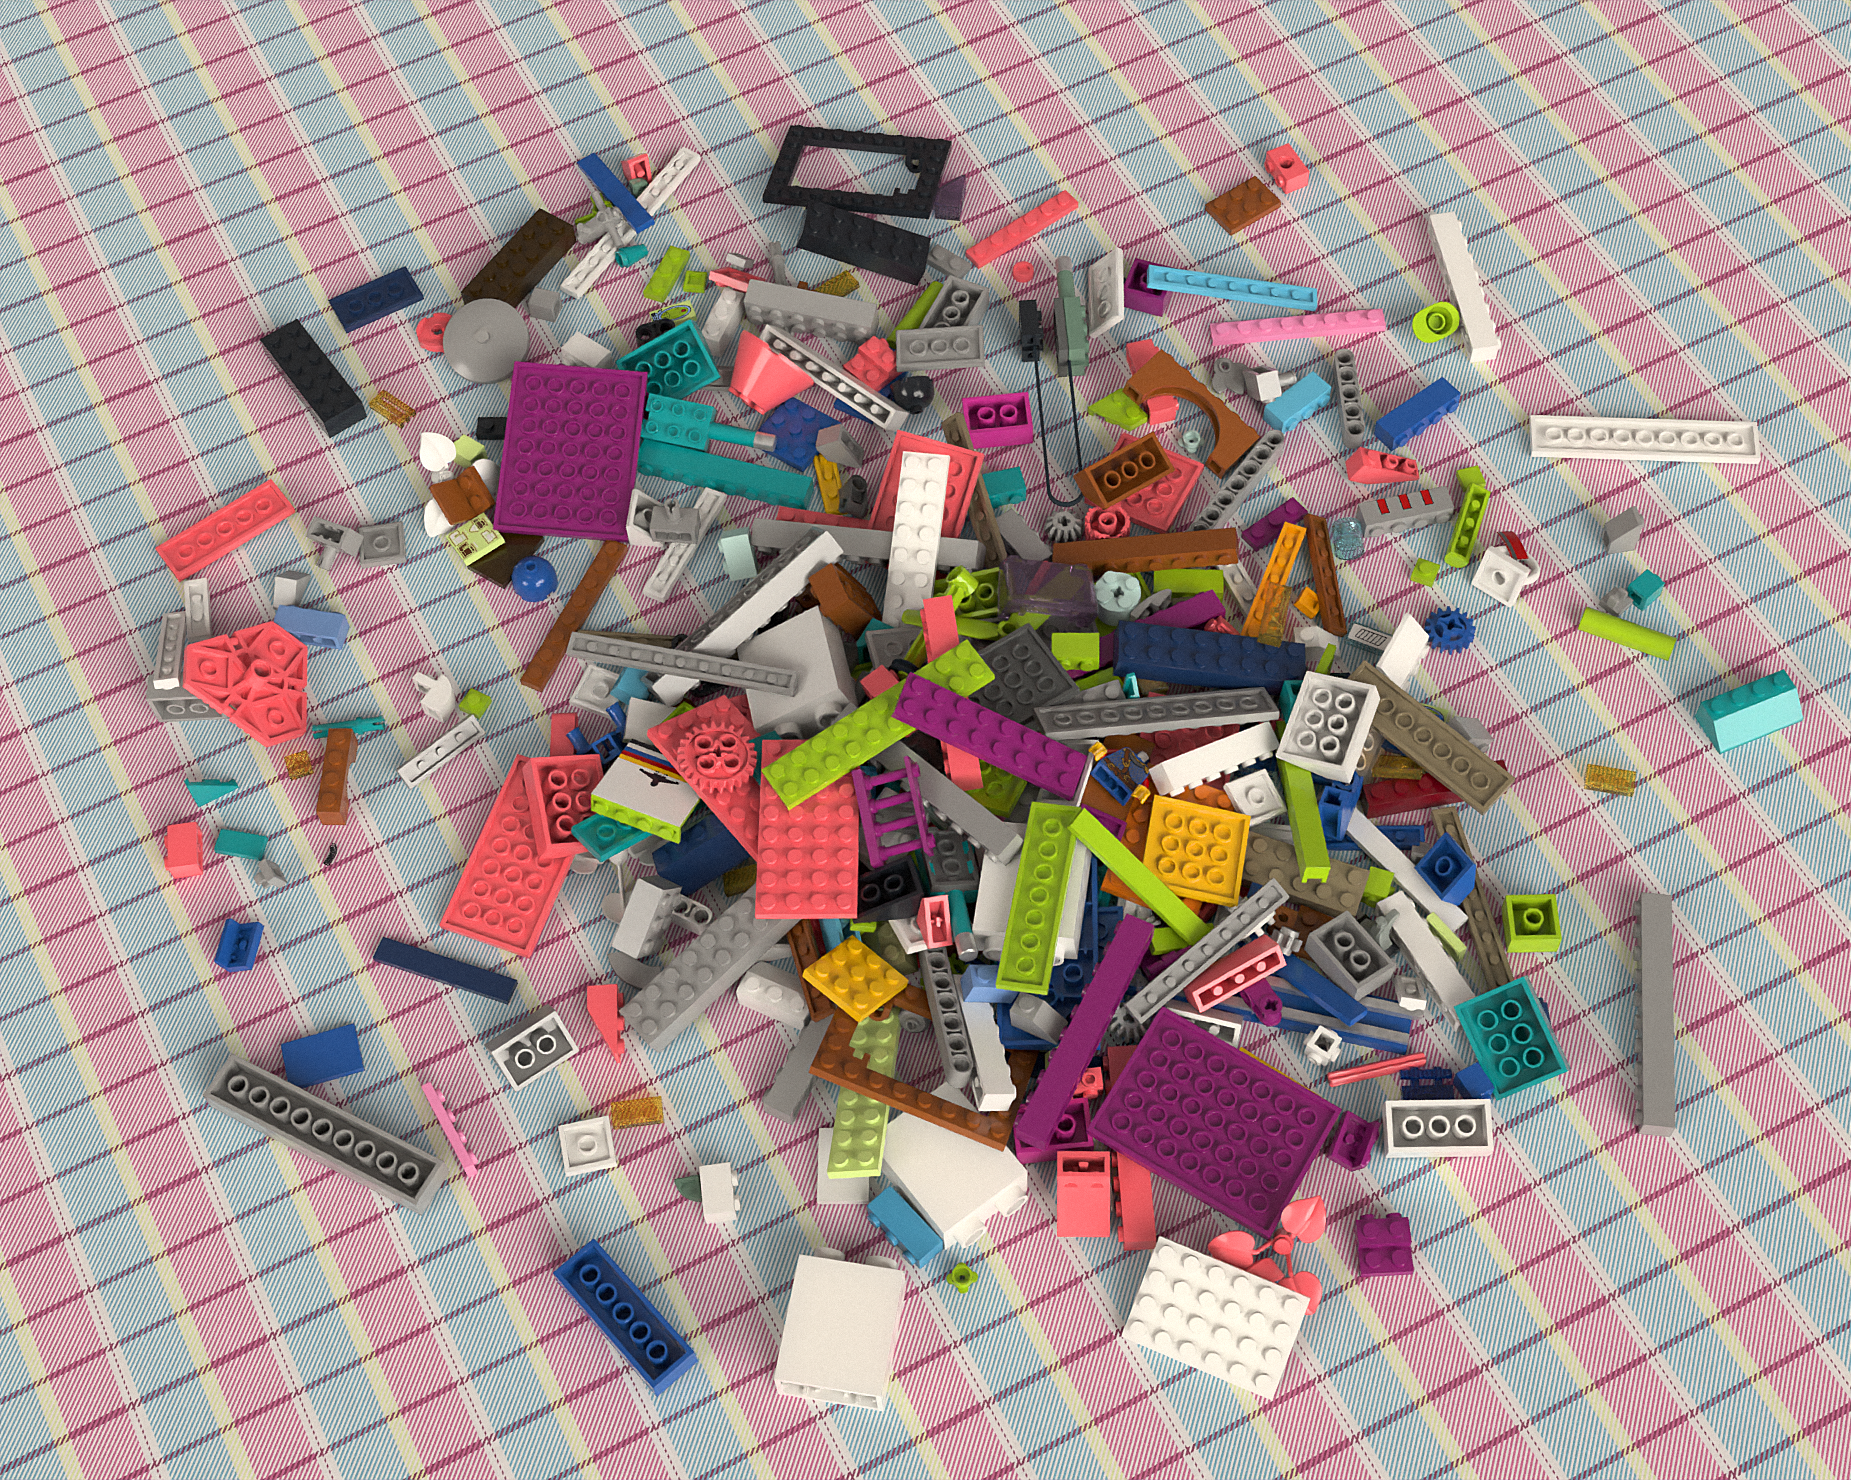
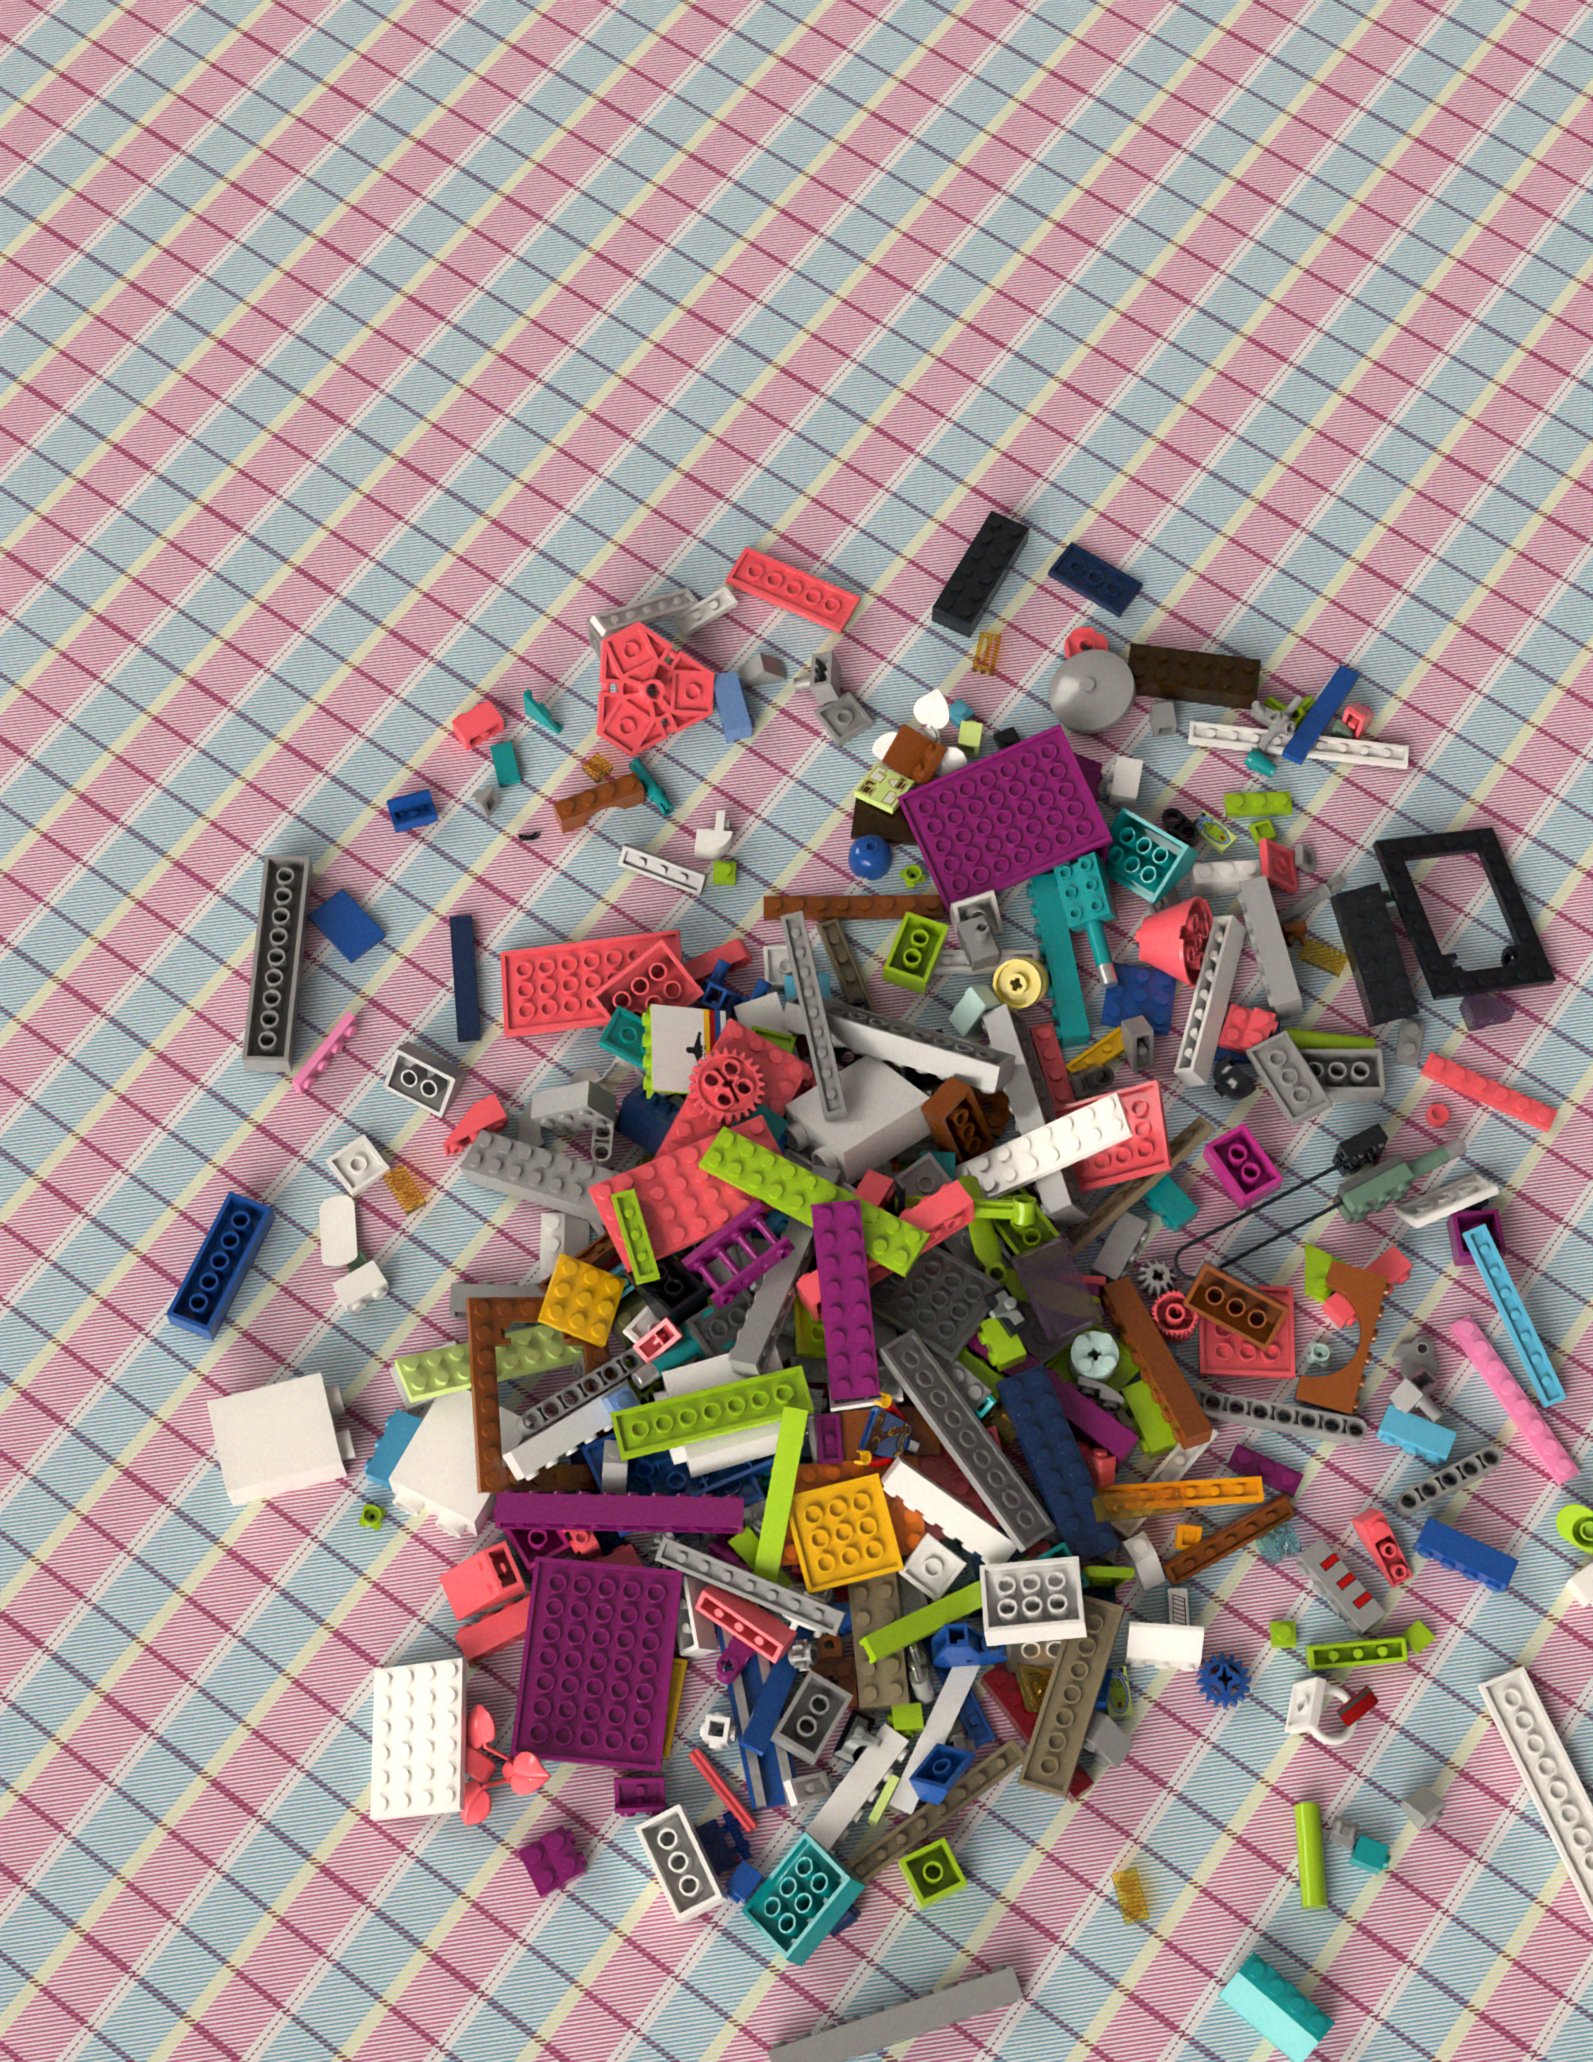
camera: 60 degrees right, 5 degrees up
none -> white sticker [319,1195,358,1266]
none -> lime plate [611,1188,660,1285]
none -> lime brick [882,911,949,995]
none -> lime plate [900,864,926,889]
none -> light grey piece [908,1644,934,1704]
none -> piece [983,1284,1032,1338]
none -> light yellow wheel [992,957,1049,1009]

